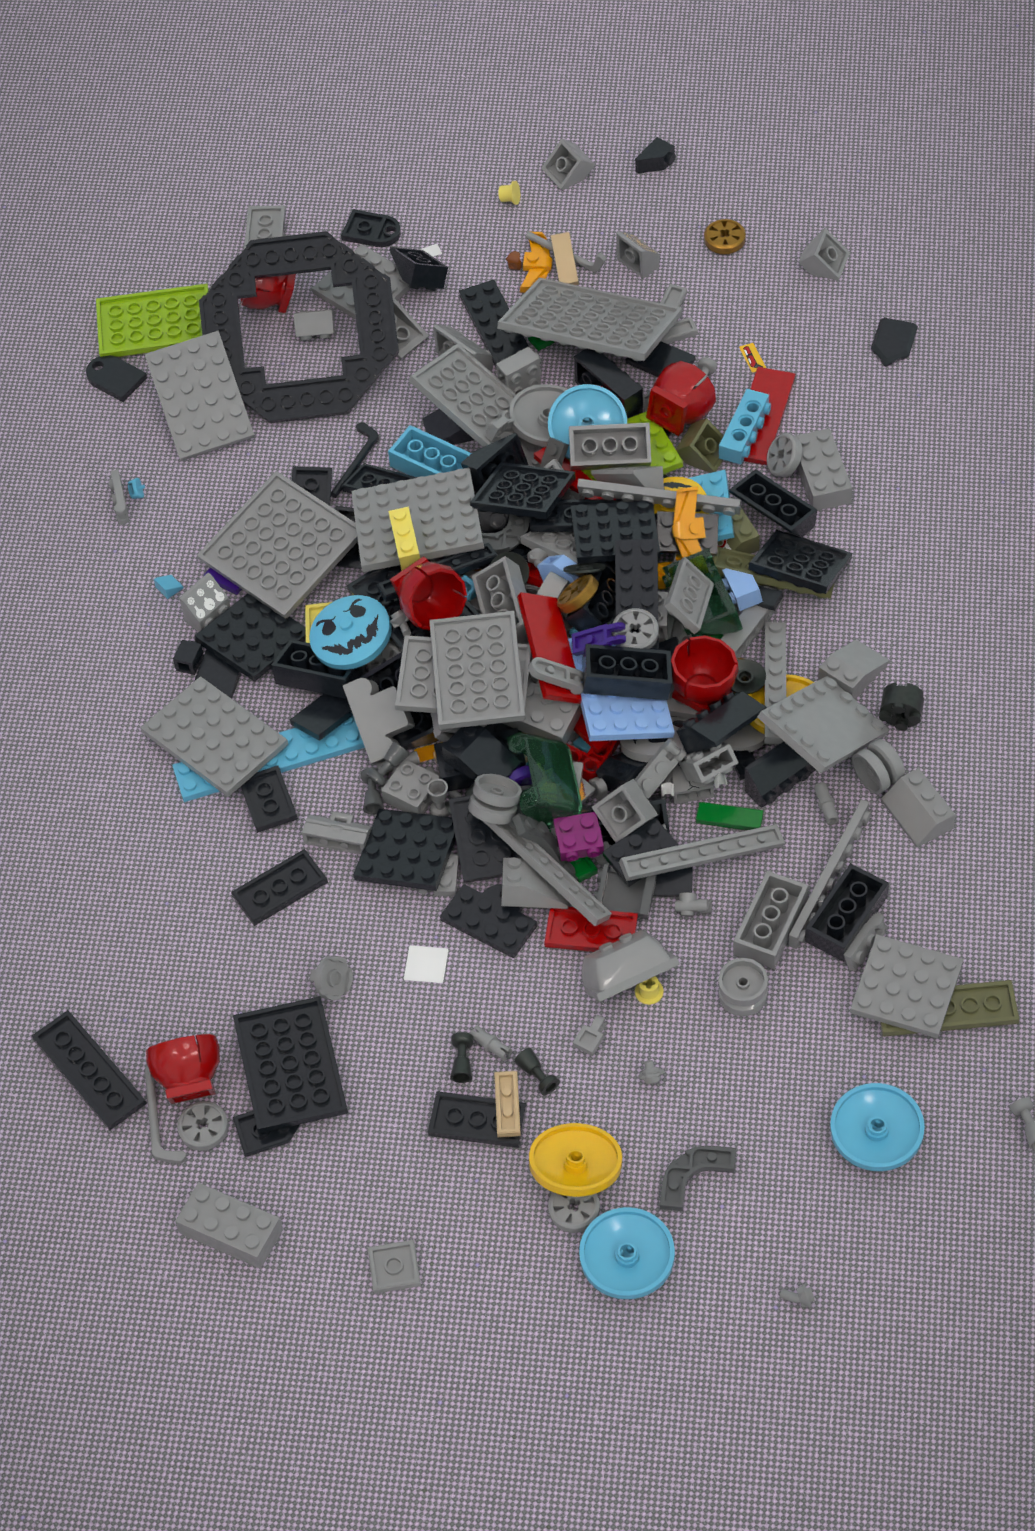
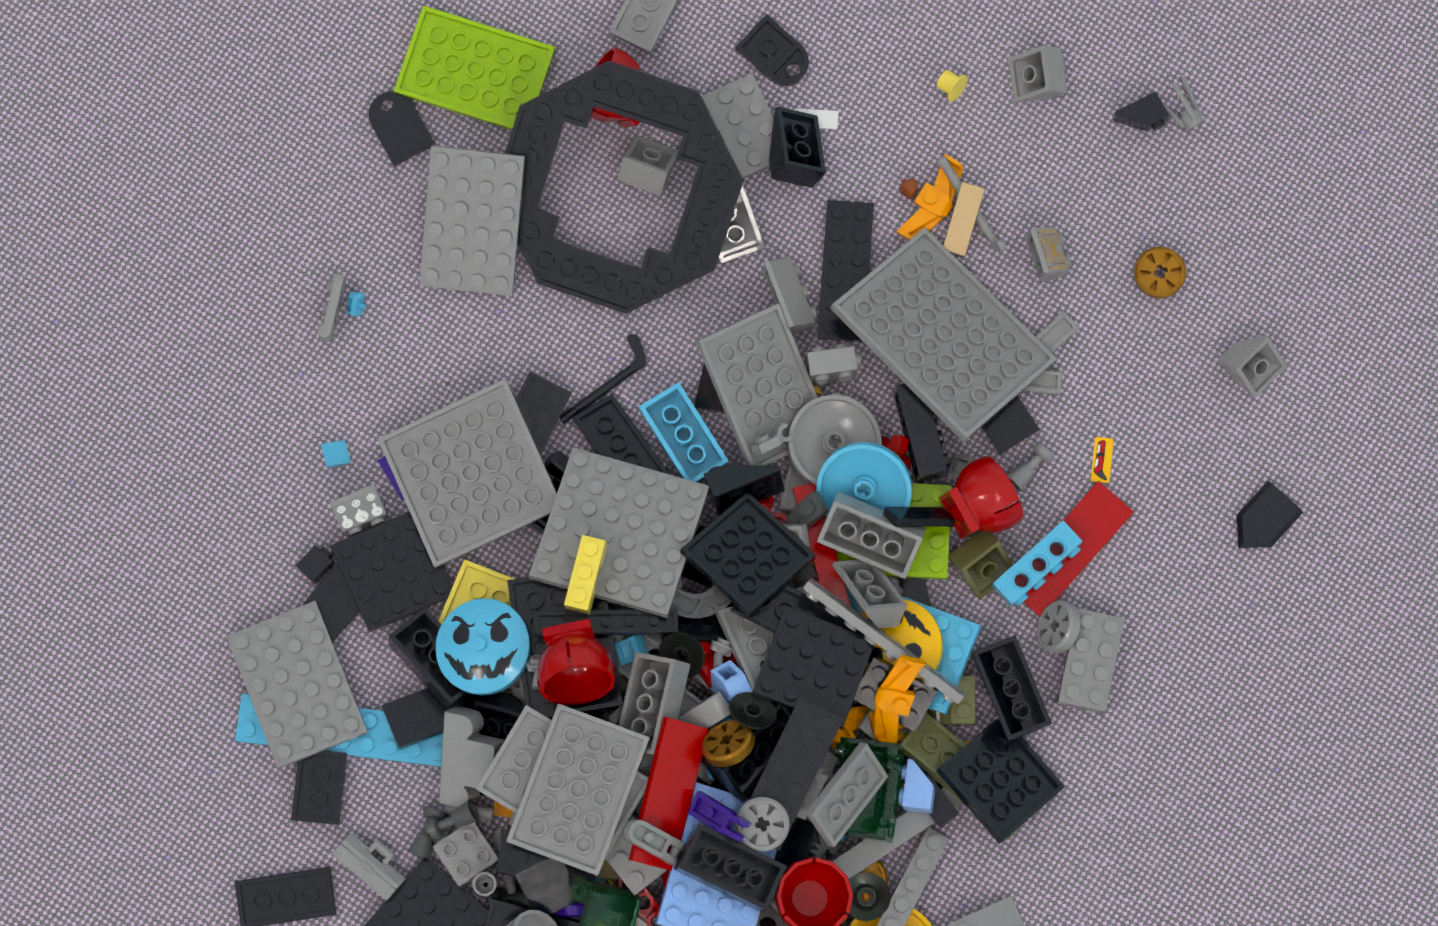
camera: 20 degrees right, 25 degrees up
none -> black tile [883,507,955,527]
none -> light grey plant [1163,74,1204,131]

